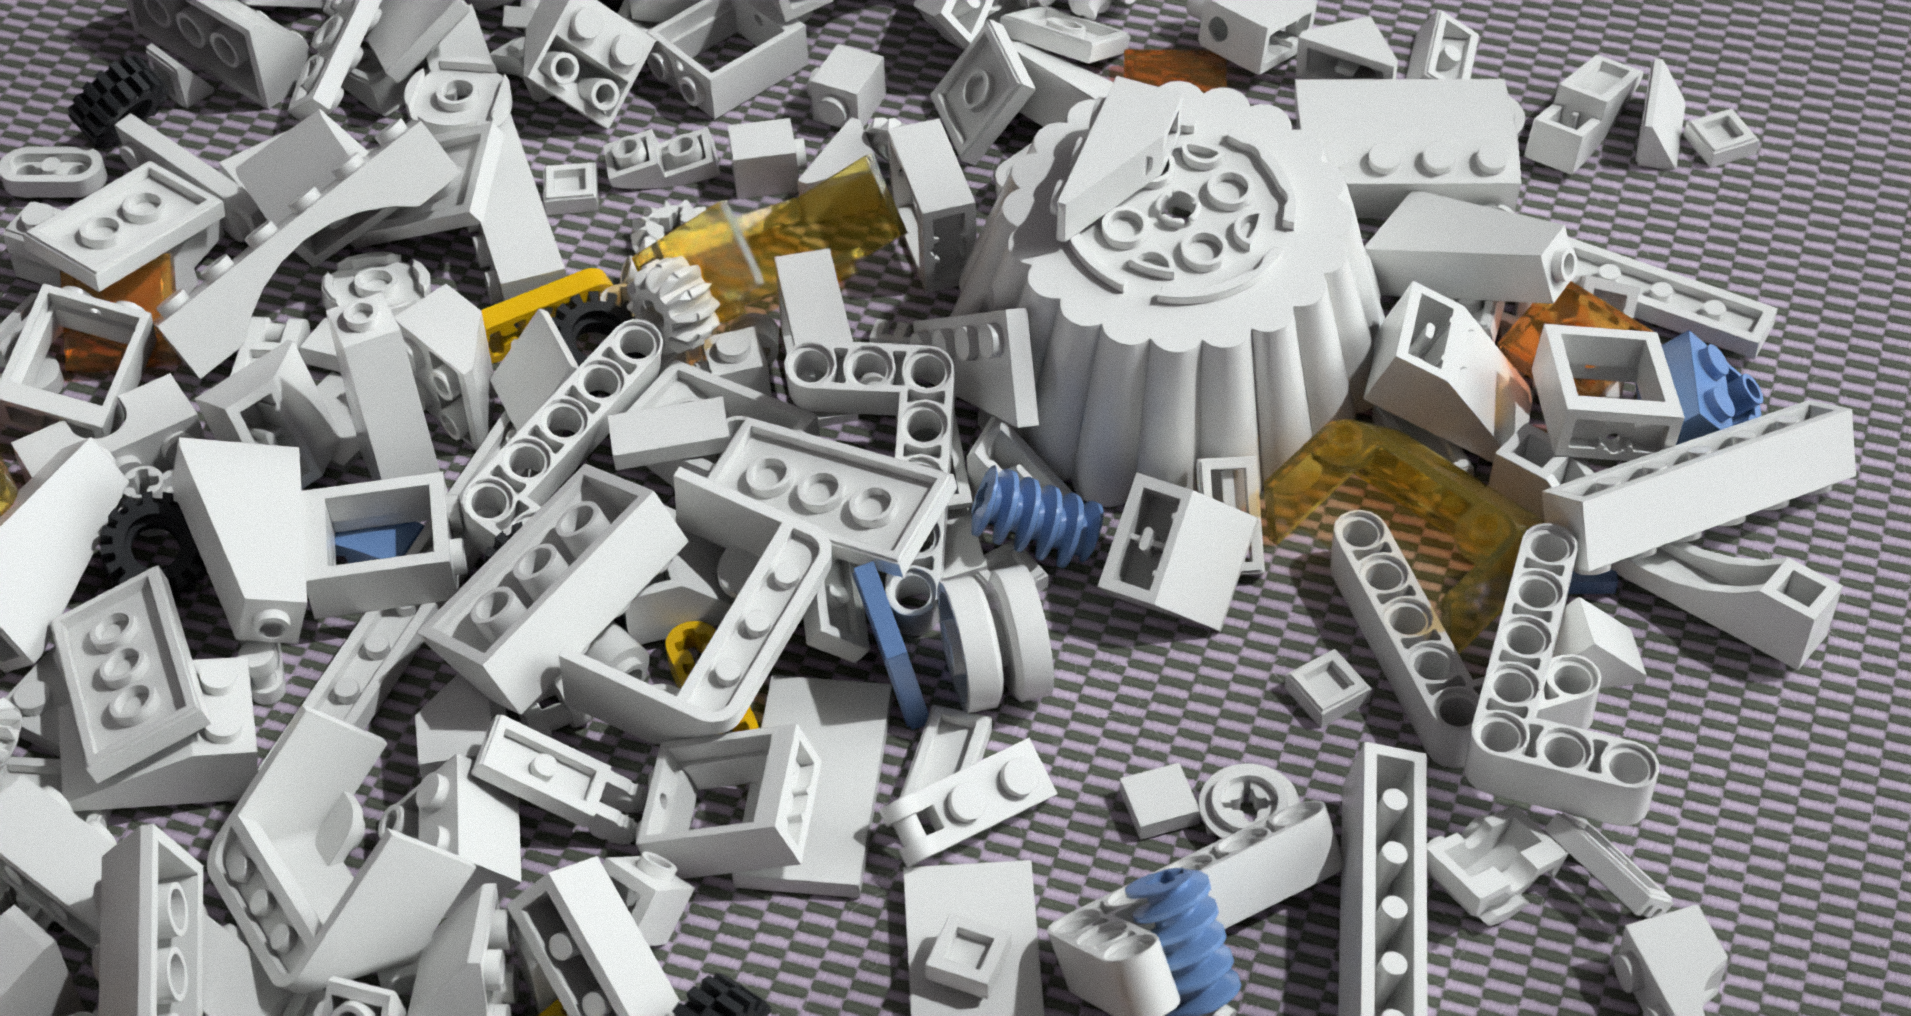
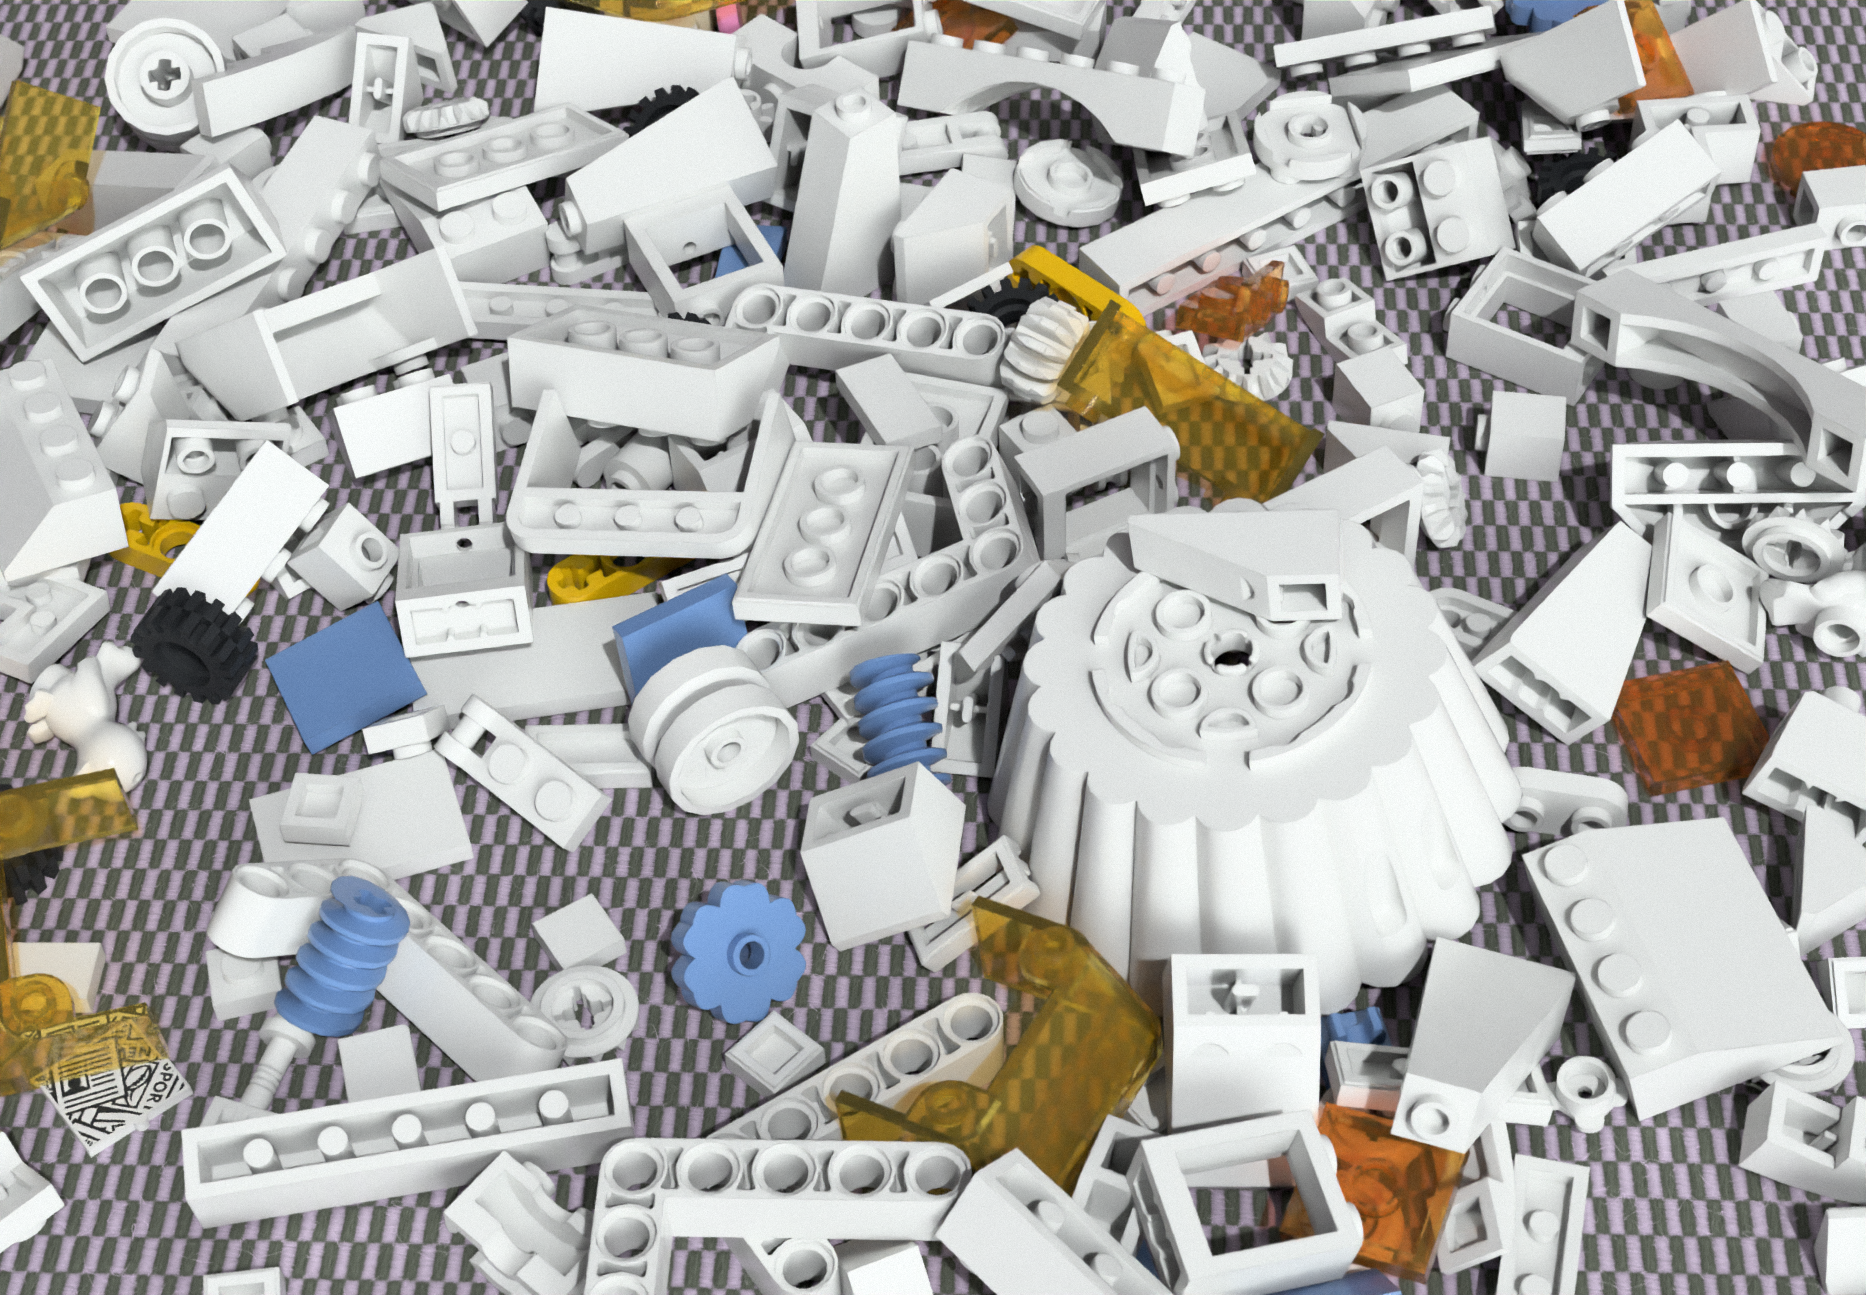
camera: 75 degrees right, 0 degrees up
white tile [930,19,1036,166] -> none
none -> medium blue tile [265,601,427,755]
none -> white panel [338,1024,423,1103]
none -> white plate [362,704,451,760]
none -> medium blue plant [671,879,806,1024]
none -> clear orange bracket [1176,260,1289,343]

